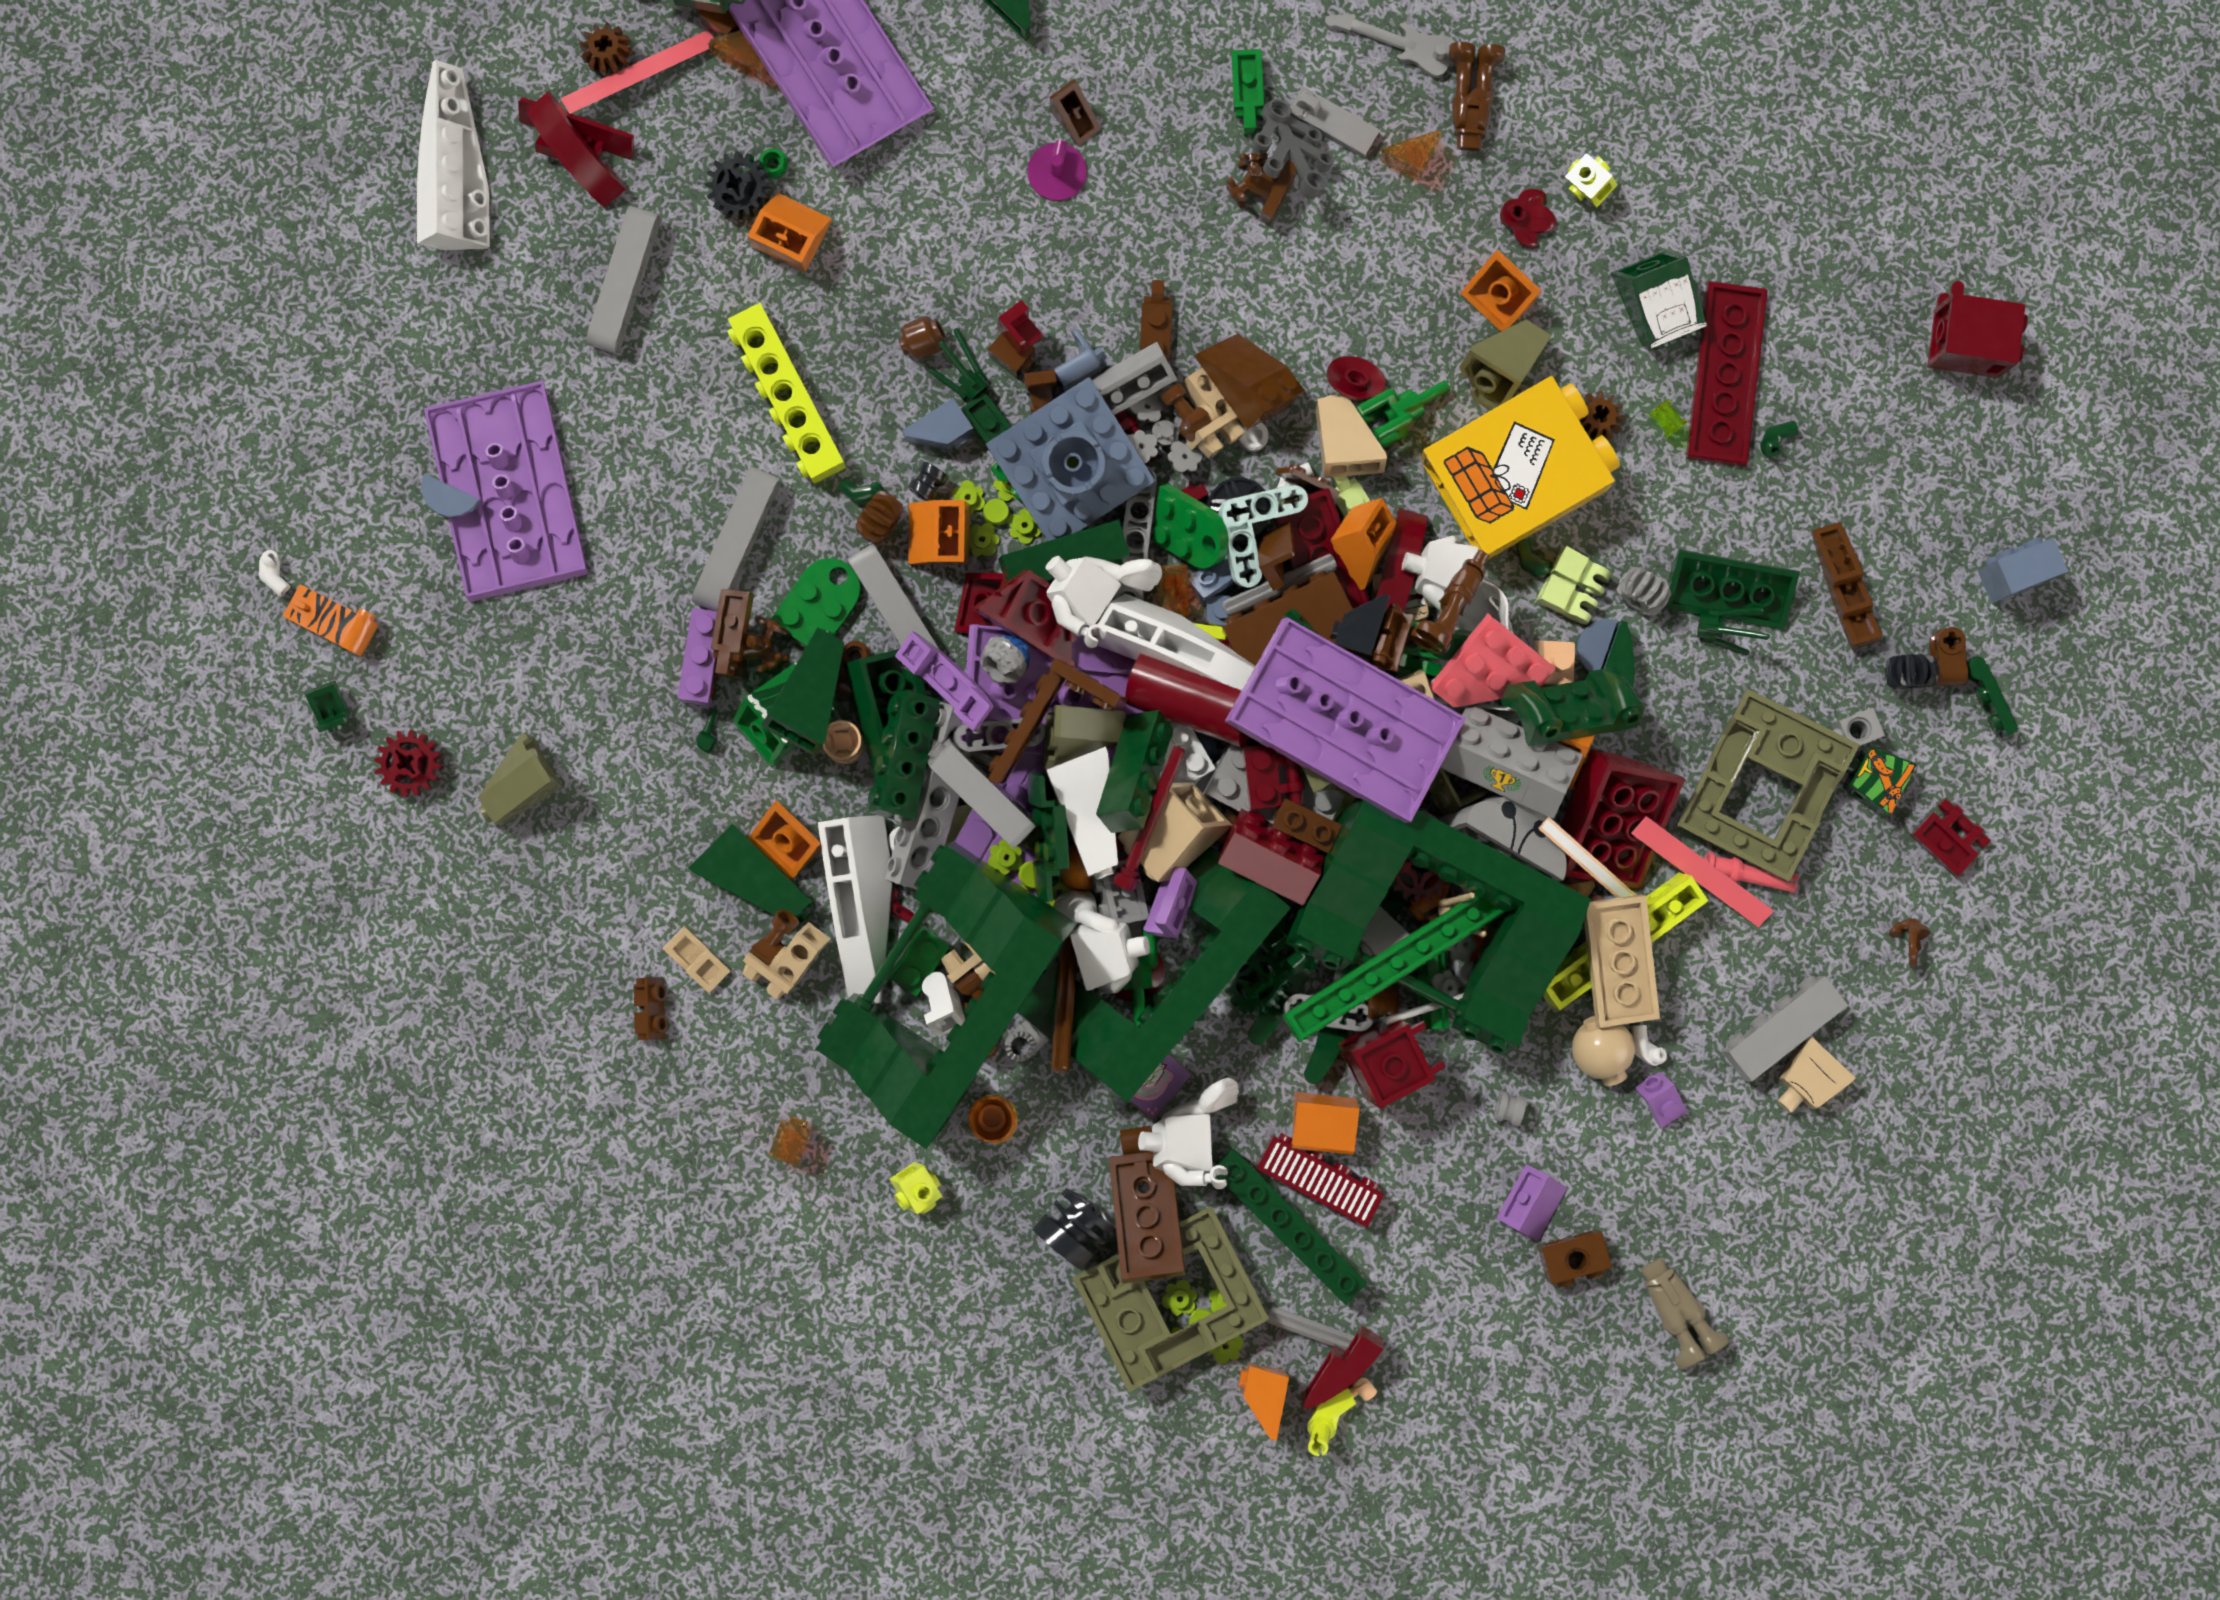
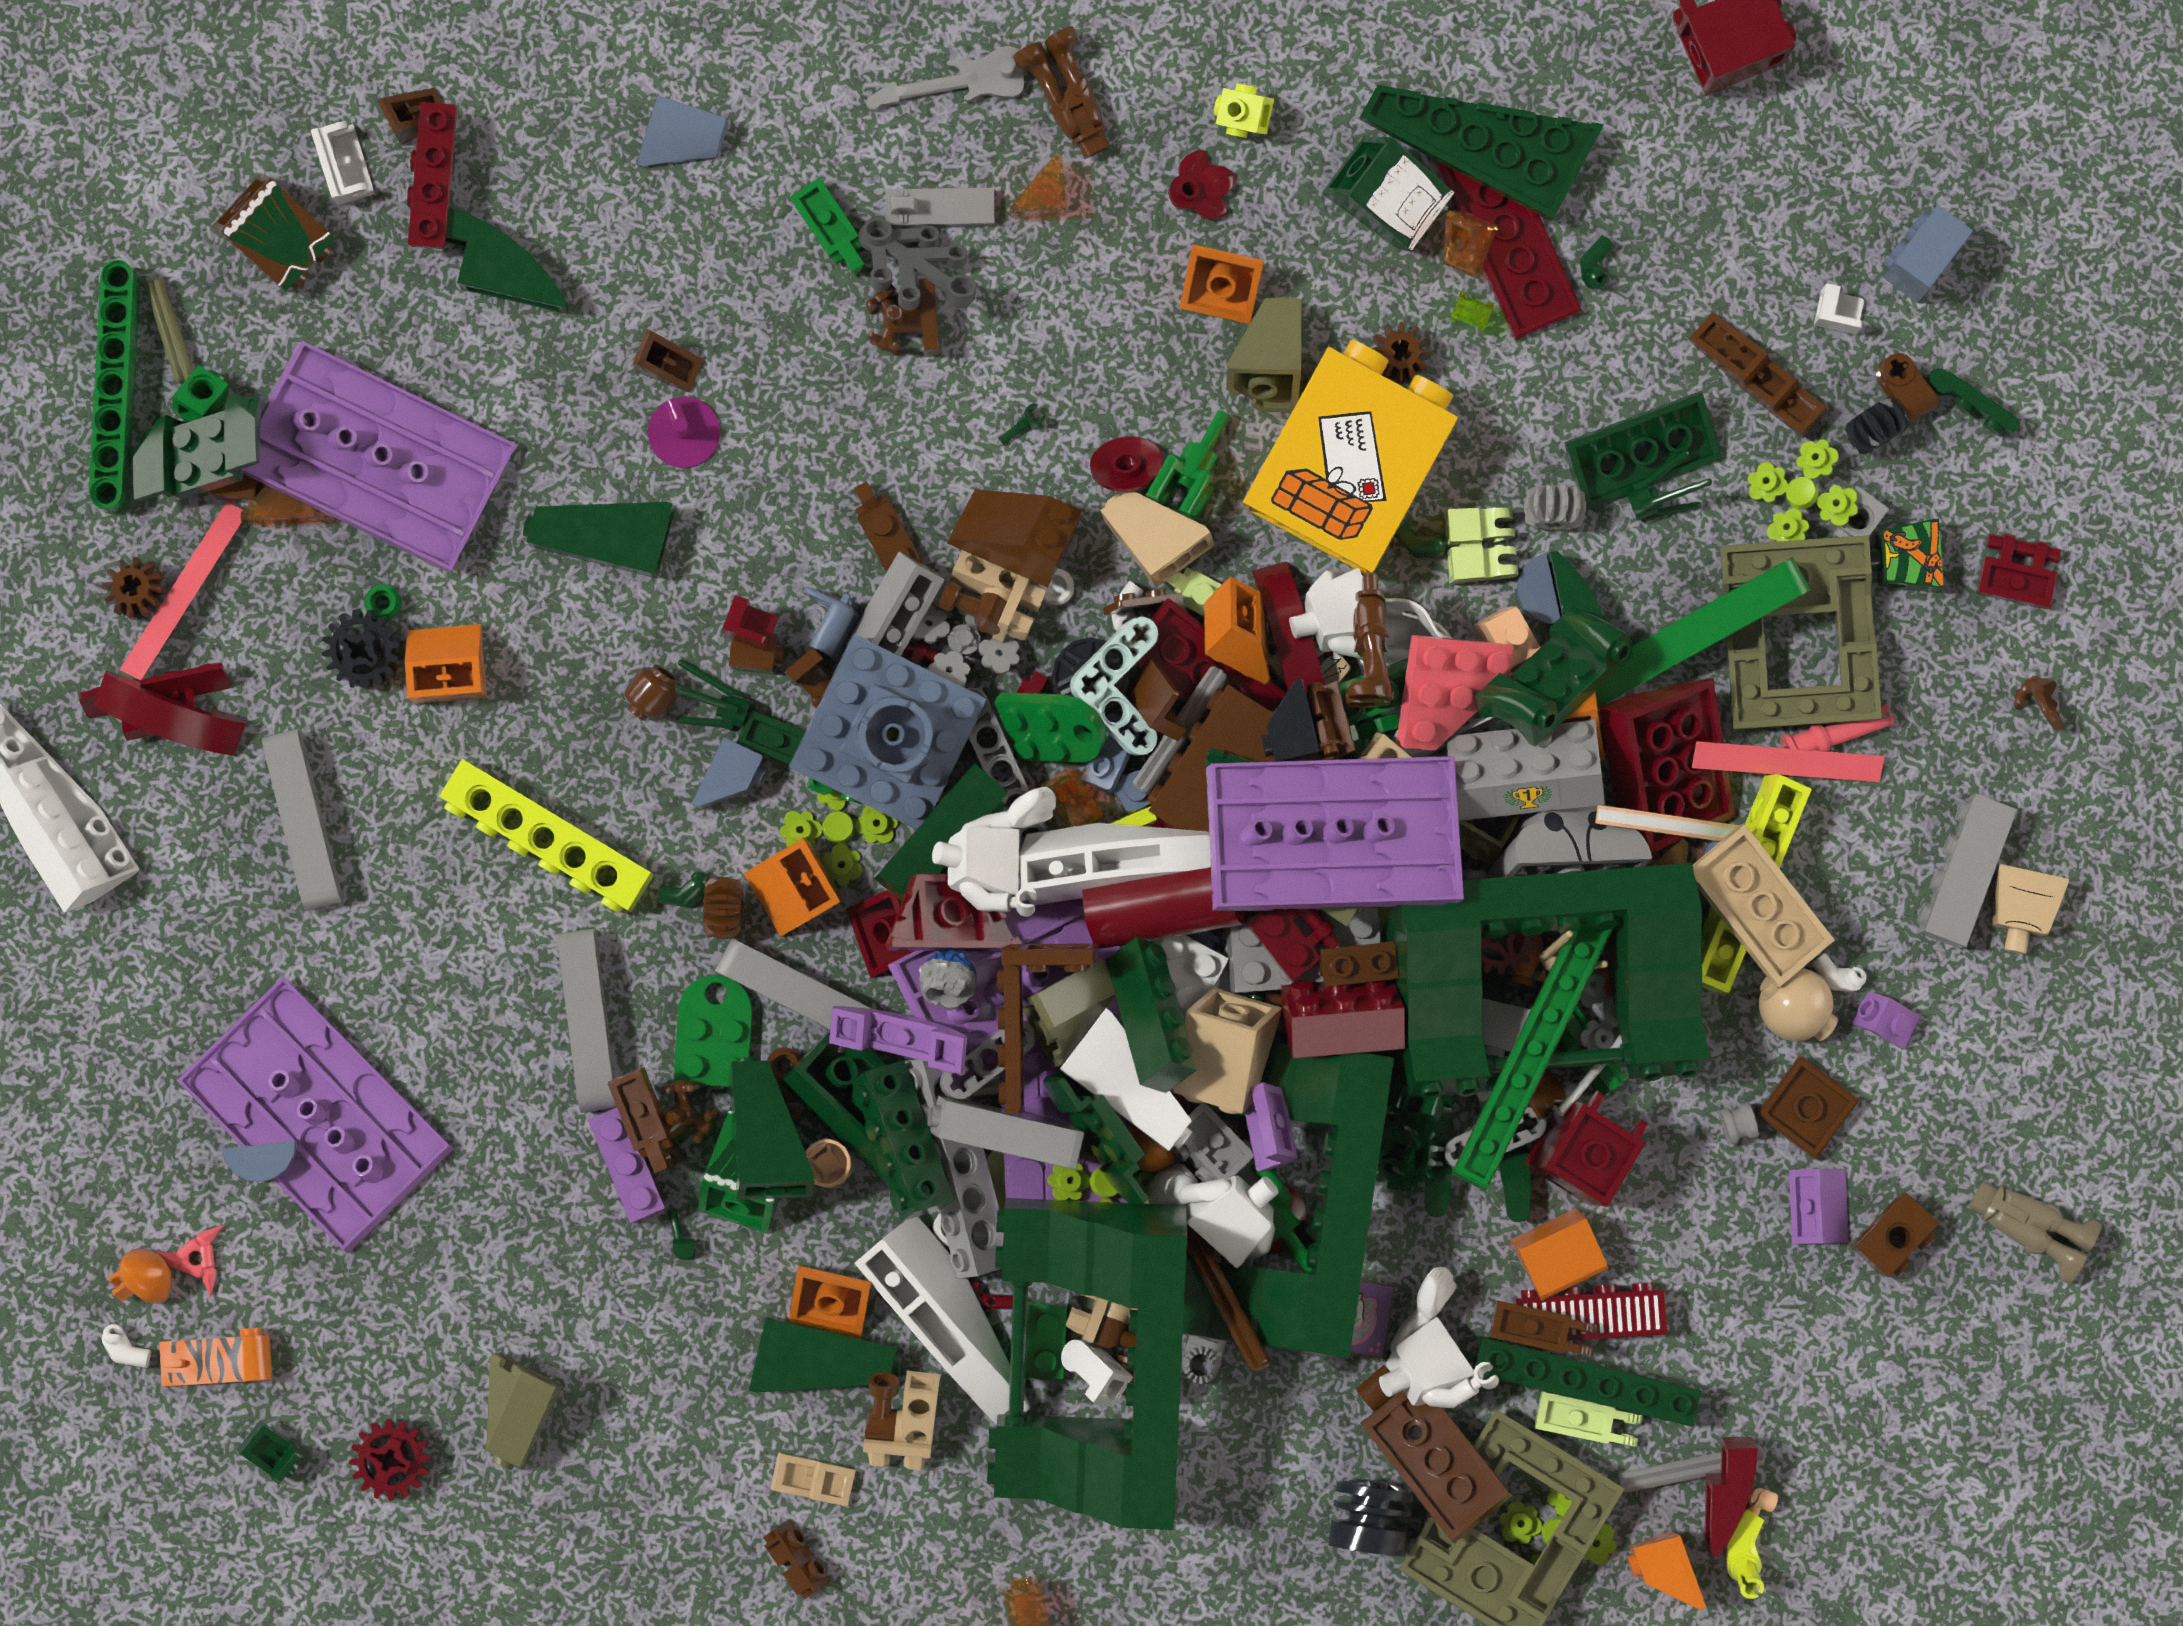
camera: 25 degrees left, 0 degrees up
neon yellow brick [889,1162,943,1214] -> none
black wheel [907,461,949,501] -> none
orange hair [968,1094,1018,1144] -> none
dark red piece [1112,746,1185,891] -> none
none -> orange piece [108,1248,172,1304]
none -> coral piece [154,1225,225,1298]
none -> dark green slope [523,502,676,579]
none -> dark green hand [998,403,1046,445]
none -> dark green wing [1359,85,1604,222]
none -> clear orange slope [1444,210,1498,278]
none -> reddish brown hinge [1489,1300,1599,1357]
none -> yellowish green hinge [1534,1391,1643,1447]
none -> green beam [1596,557,1810,707]
none -> lime plant [1748,439,1858,542]
none -> reddish brown plate [1755,1056,1860,1160]
none -> white panel [1814,283,1864,335]

